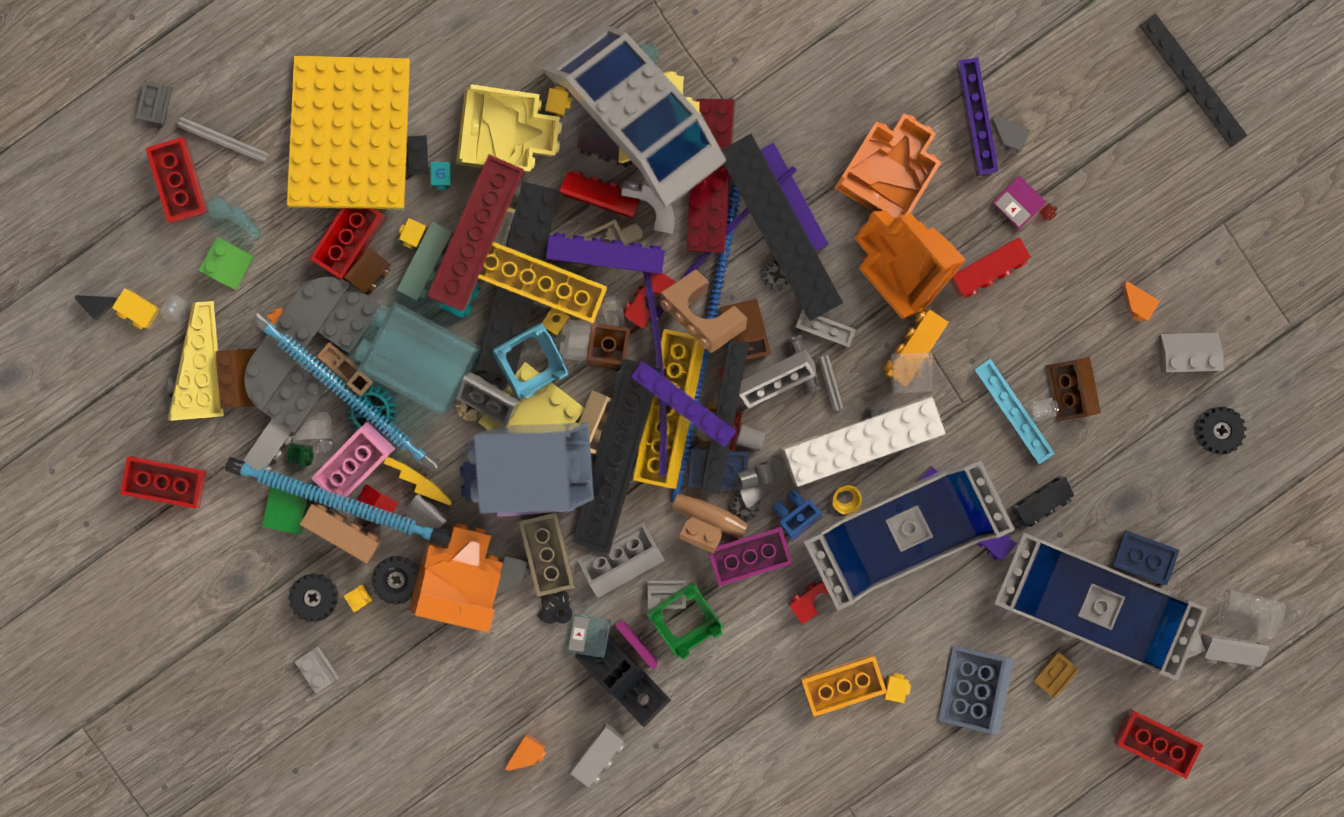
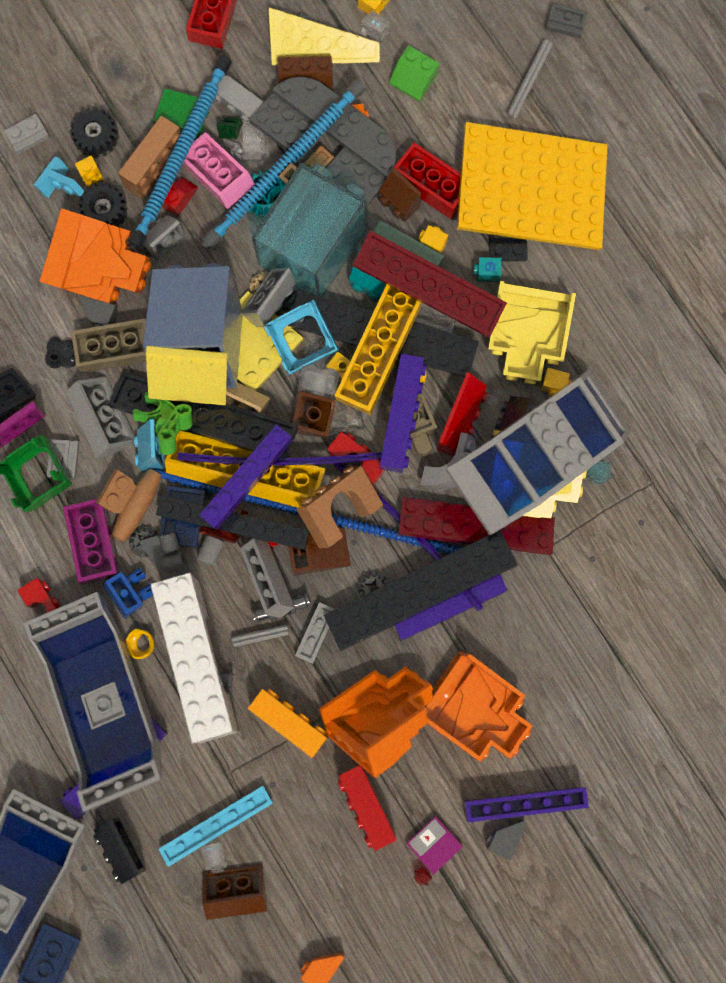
camera: 95 degrees right, 10 degrees down
red brick [145,137,209,224] -> none
clear light blue slope [206,195,264,240] -> none
yellow slope [384,456,453,505] -> none
clear light blue tile [567,614,611,658] -> none
clear brick [891,353,933,393] -> none
none -> medium azure bracket [34,156,84,198]
none -> bright green piece [133,392,193,455]
none -> medium azure slope [134,419,164,471]
none -> light yellow plate [146,346,228,405]

